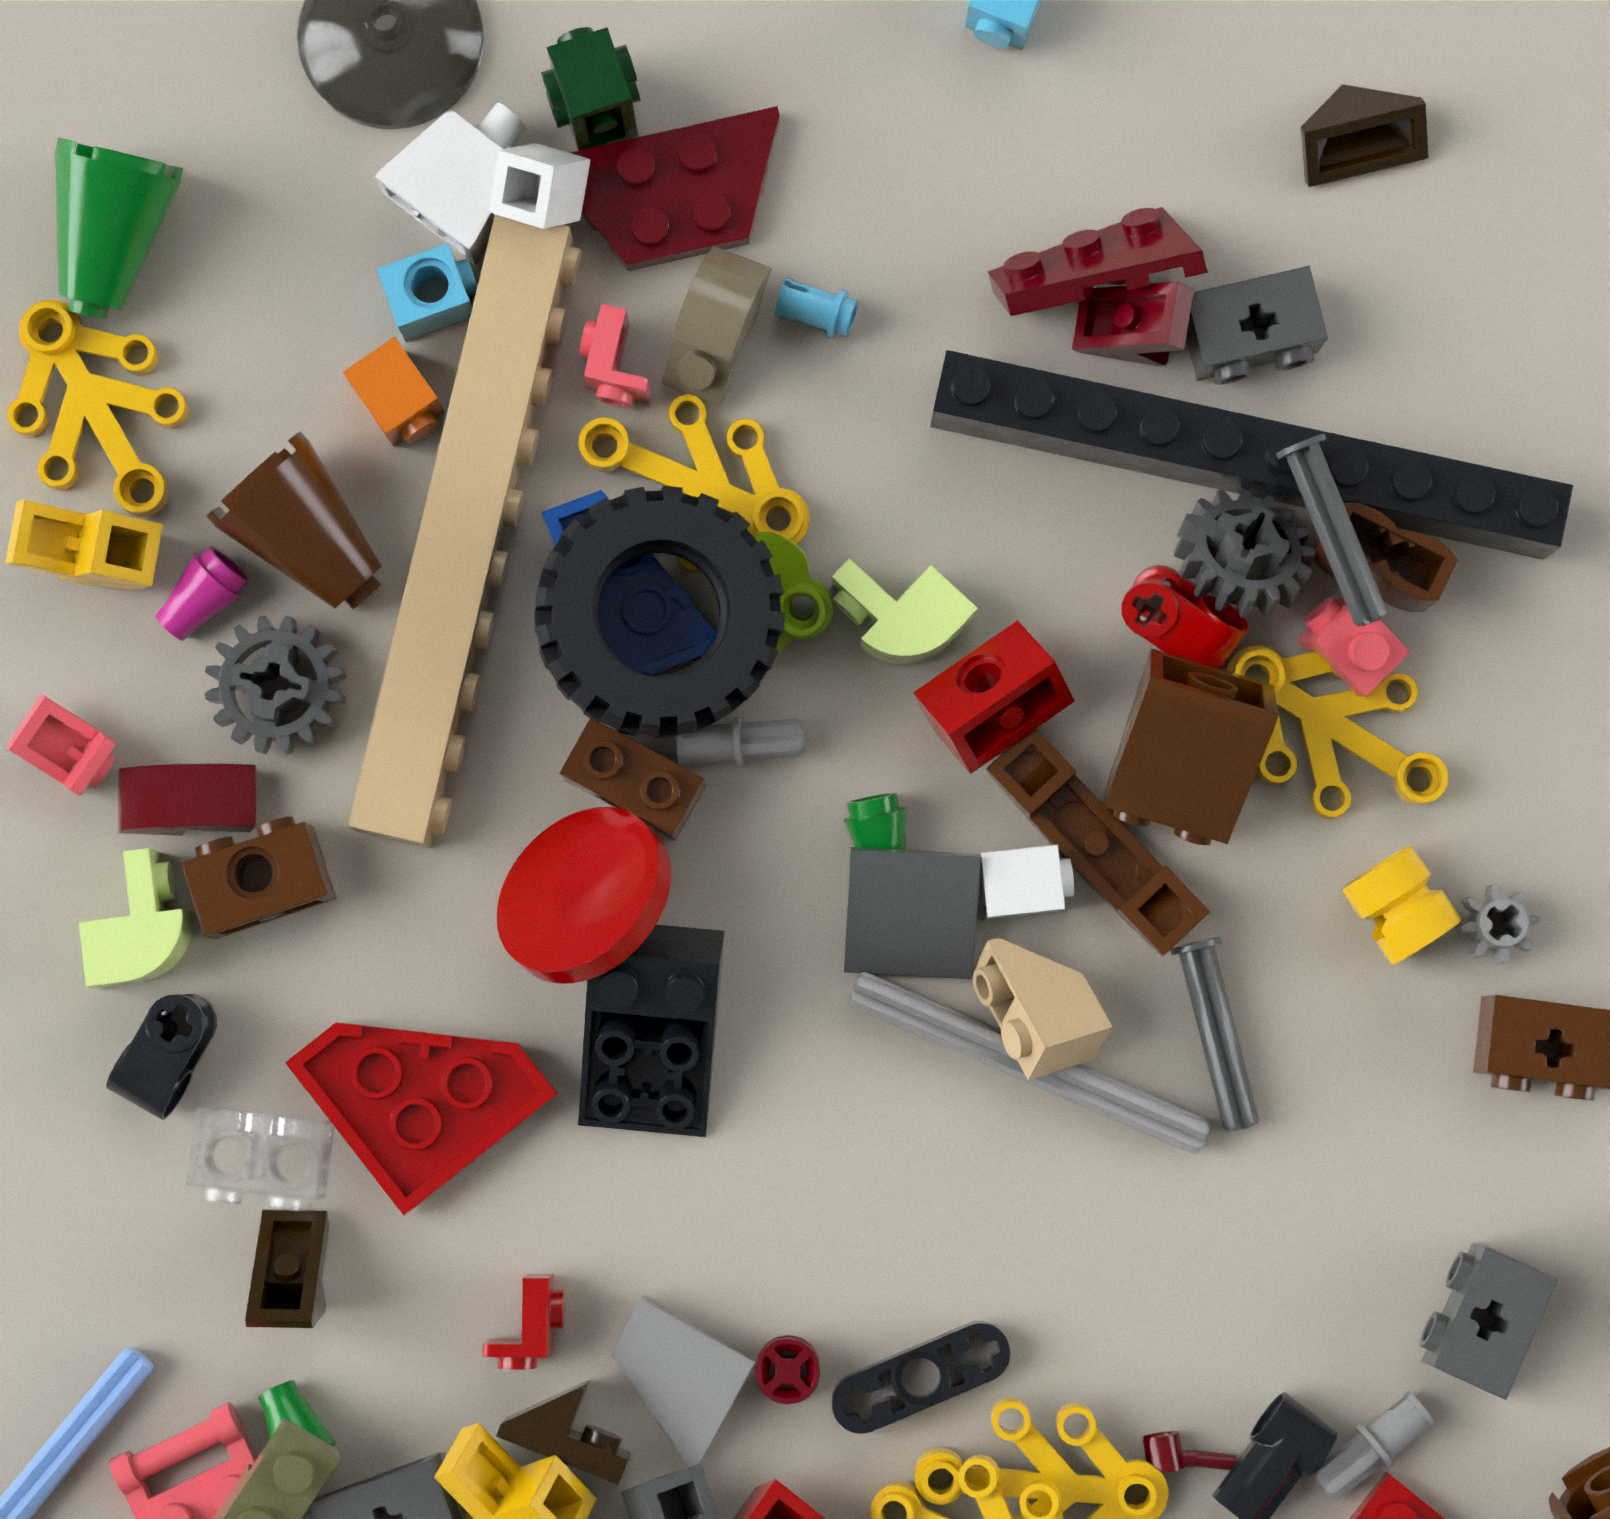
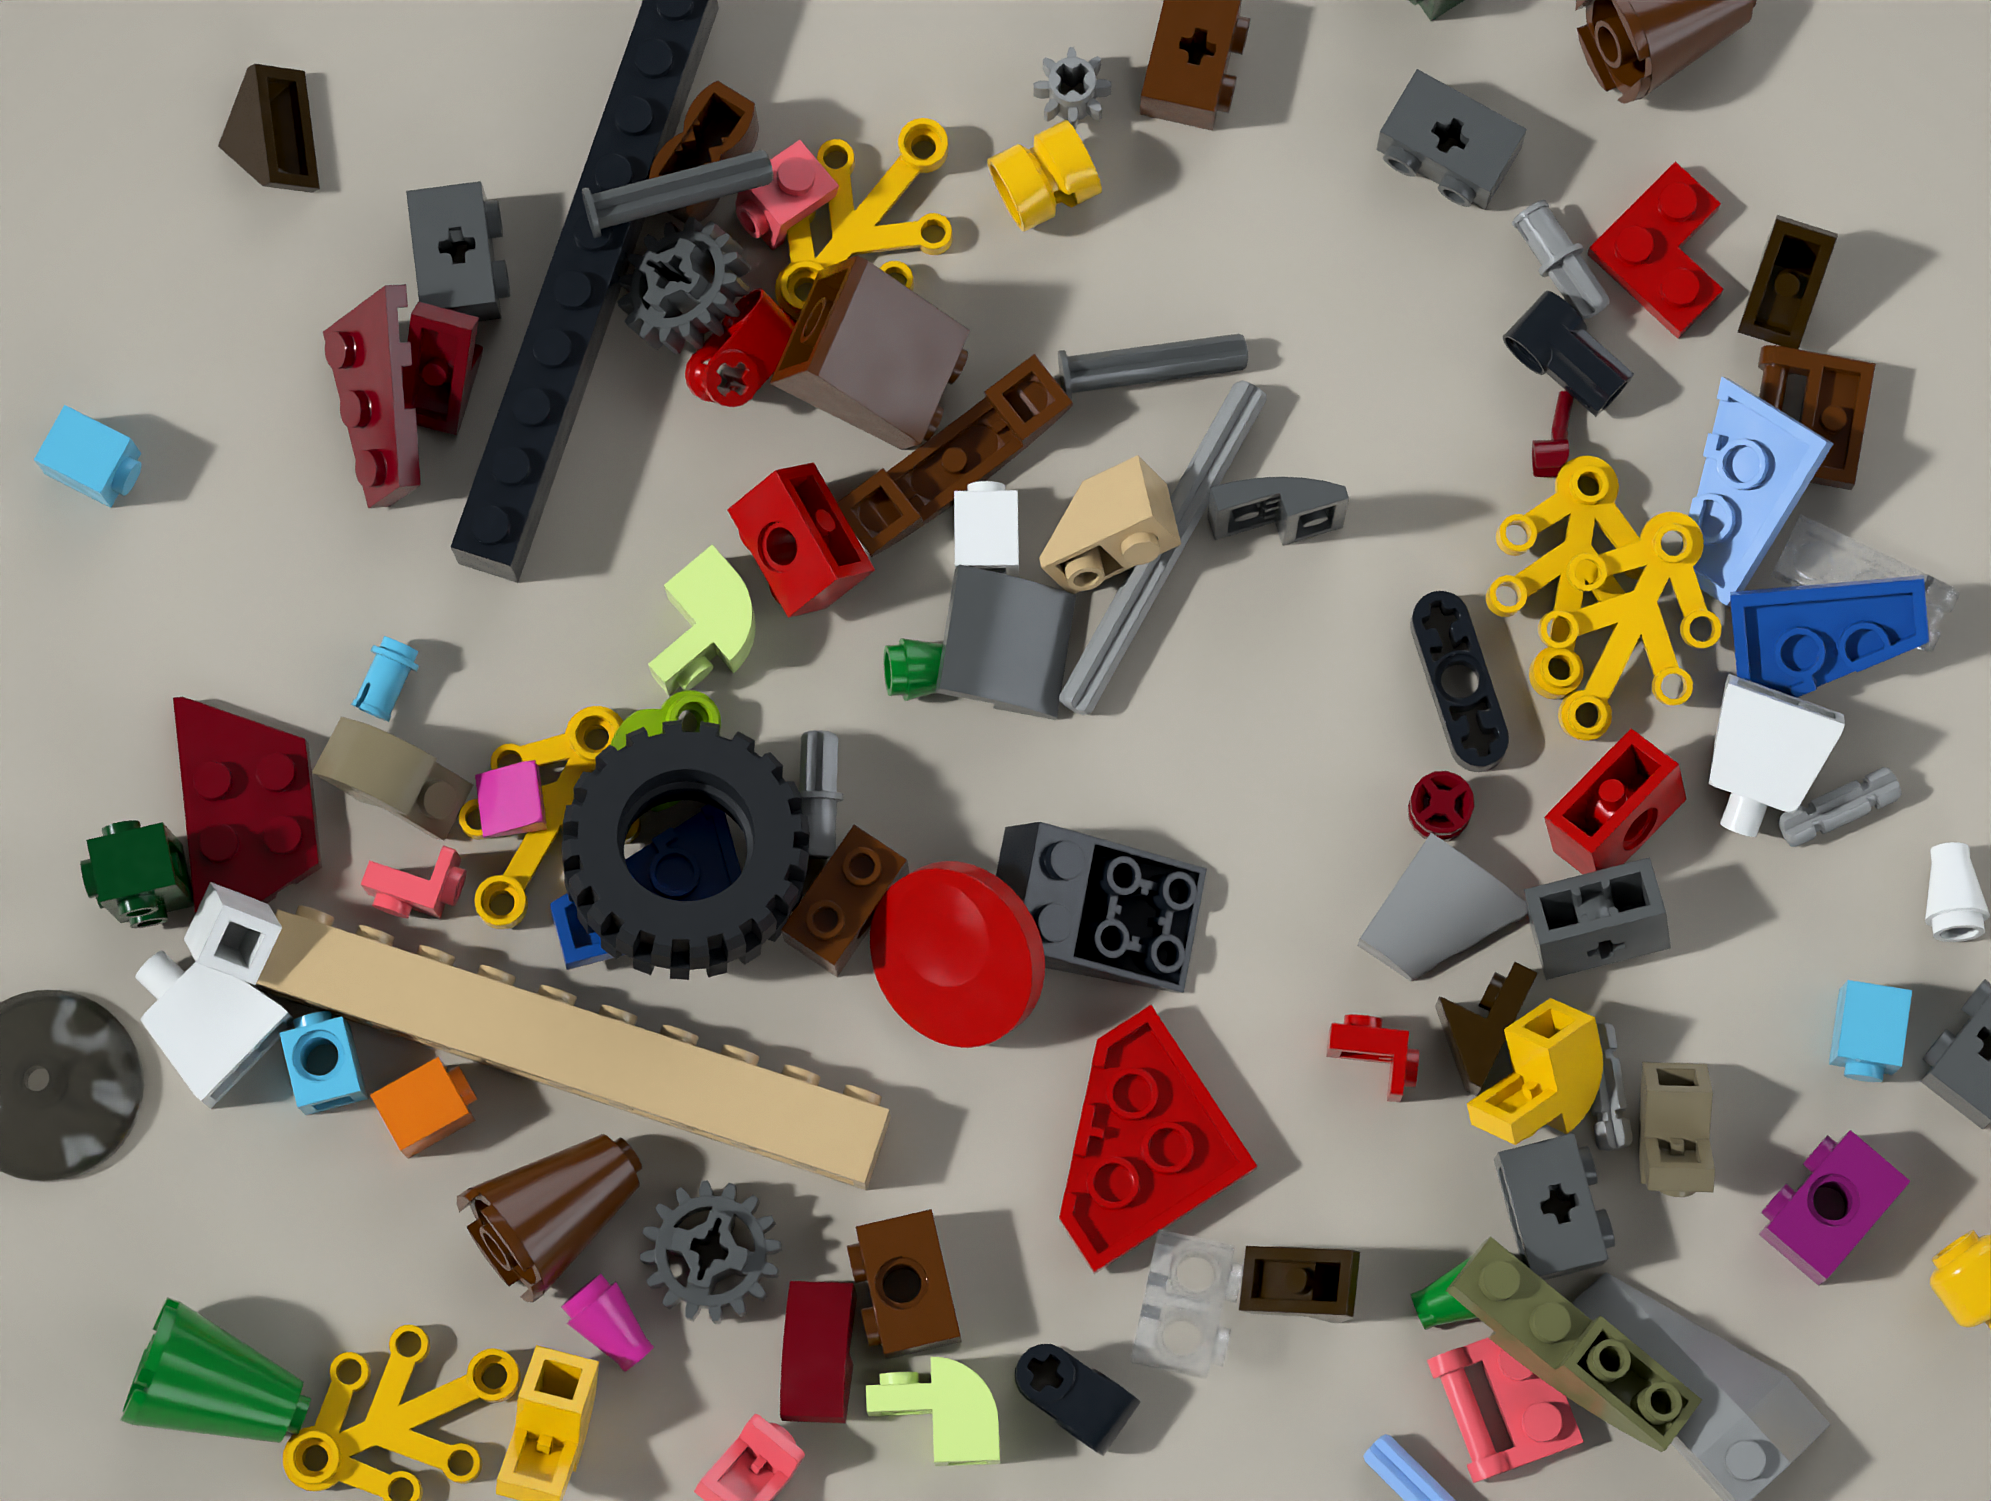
camera: 80 degrees left, 5 degrees down
none -> dark pink slope [475,760,547,839]
none -> dark grey slope [1207,477,1349,546]

